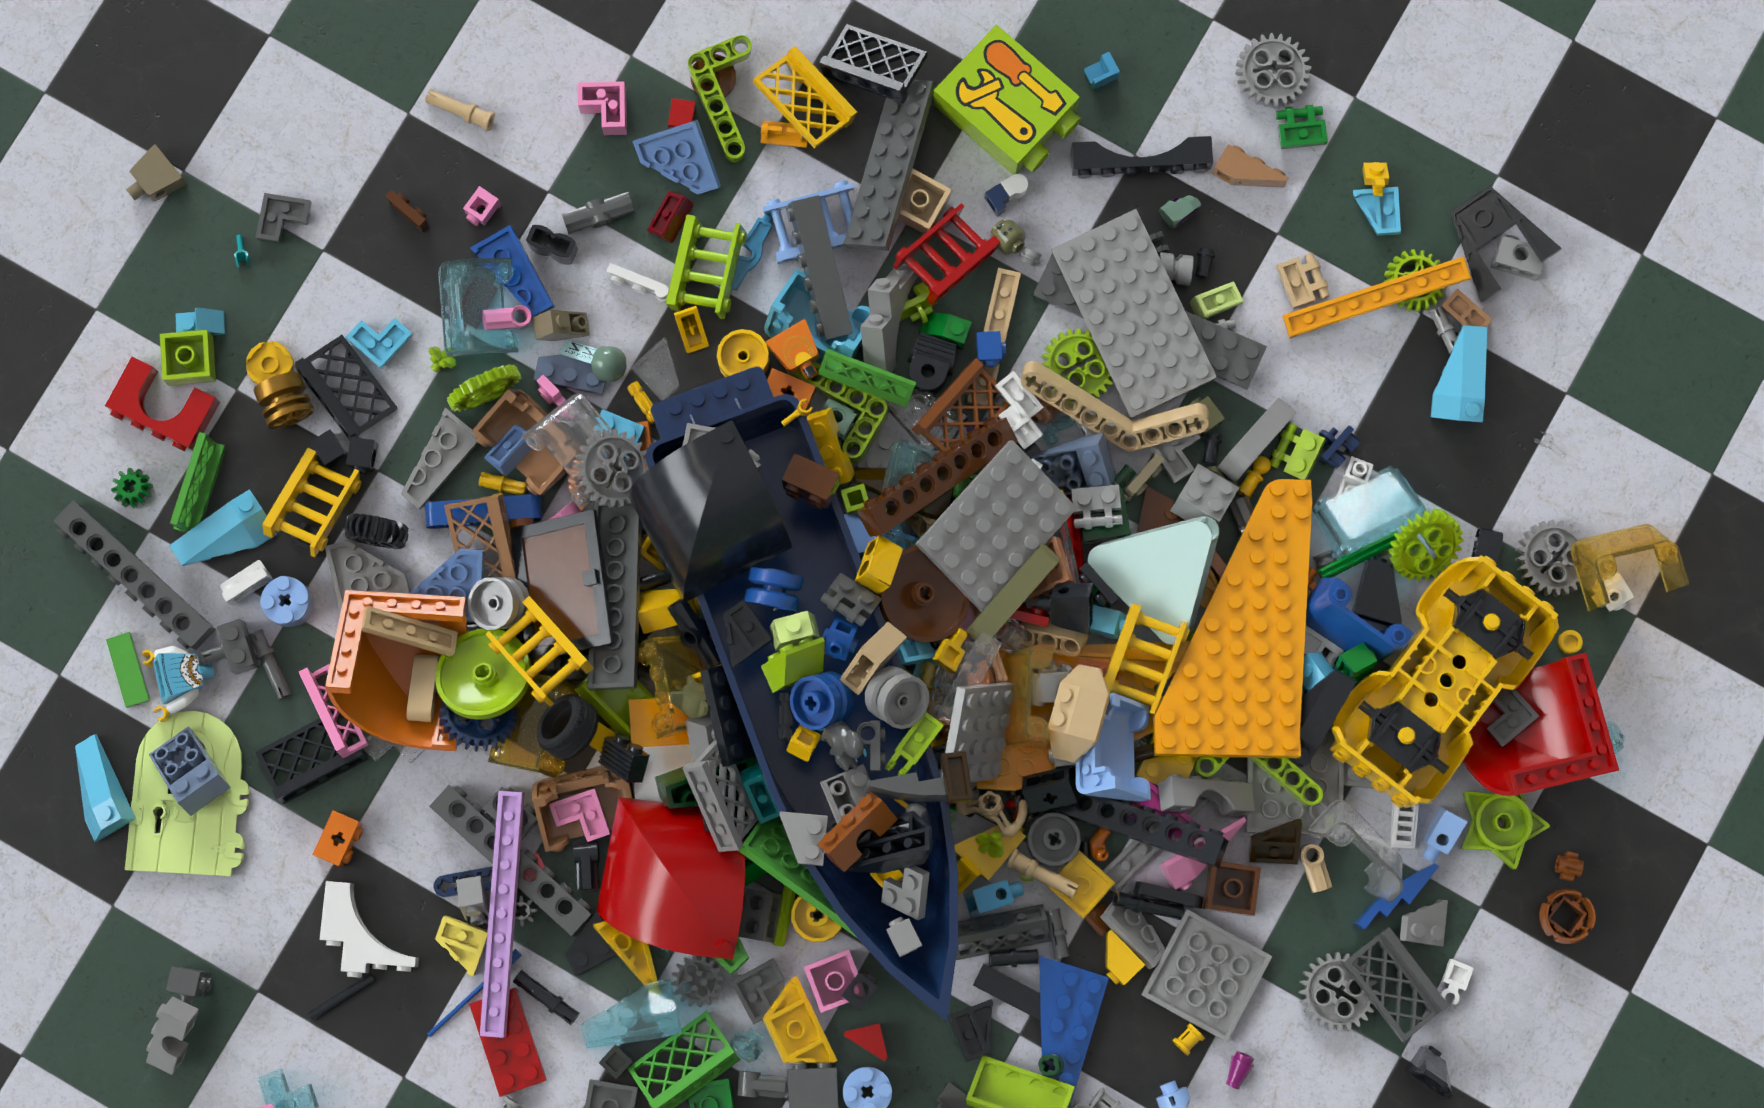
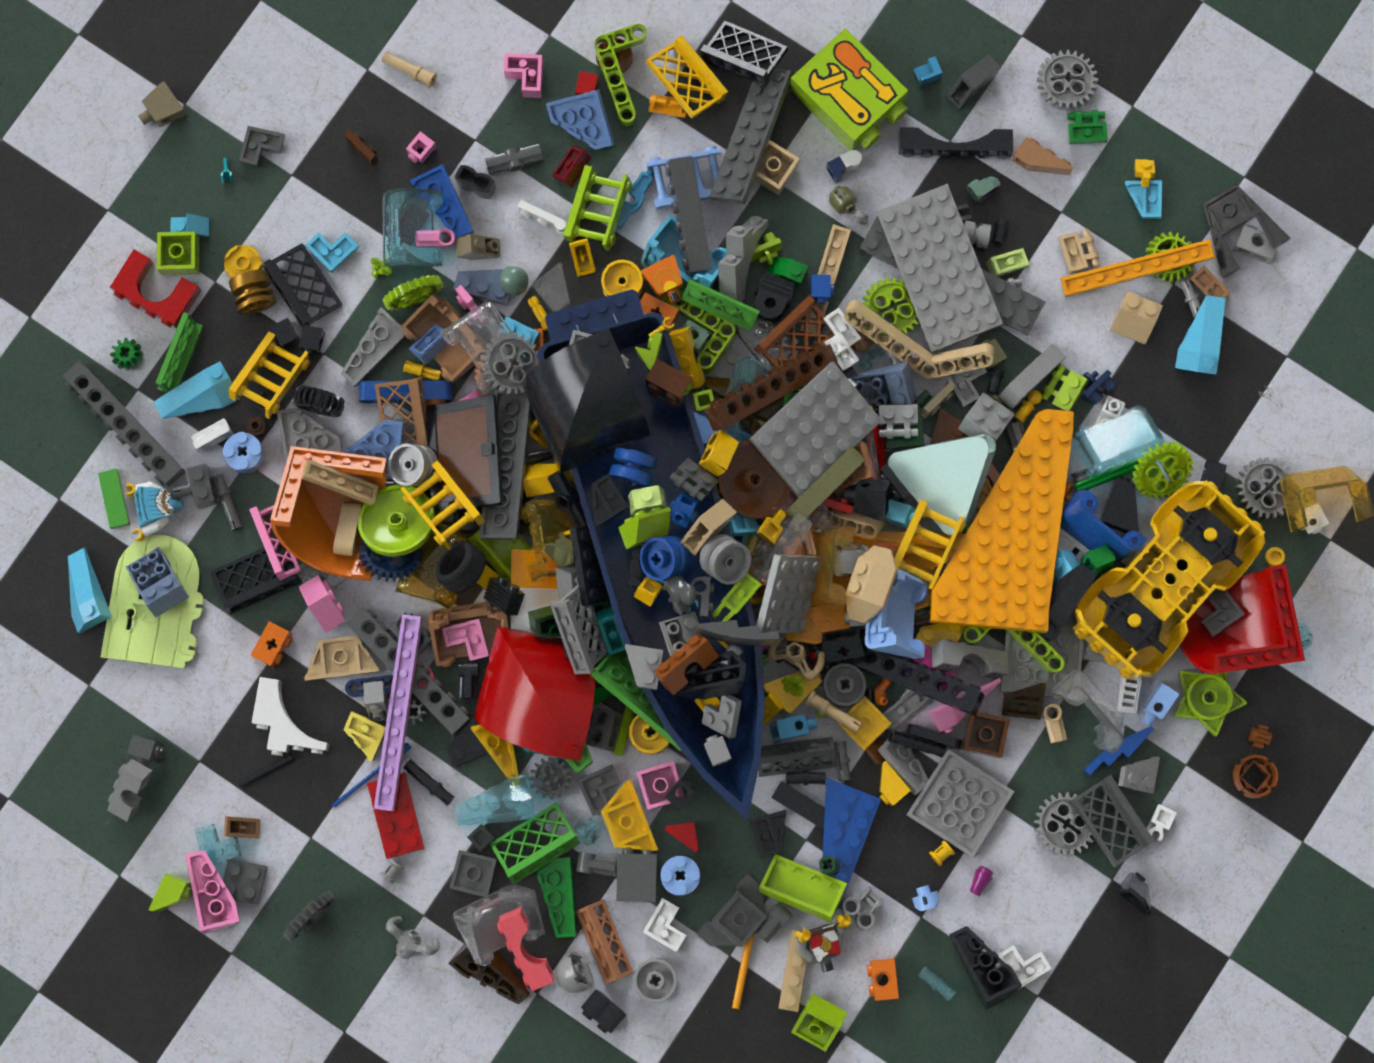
camera: 10 degrees right, 0 degrees up
clear light blue sticker [558,340,597,364] -> none
red fence [893,203,1000,306] -> none
dark brown tile [940,751,973,804] -> none
none -> medium nougat slope [224,816,260,838]
none -> reddish brown plate [246,417,266,436]
none -> bright pink brick [299,575,346,633]
none -> tan wing [305,635,380,681]
none -> lime slope [635,332,663,373]
none -> dark grey slope [946,54,1001,109]
none -> tan slope [1110,291,1163,345]

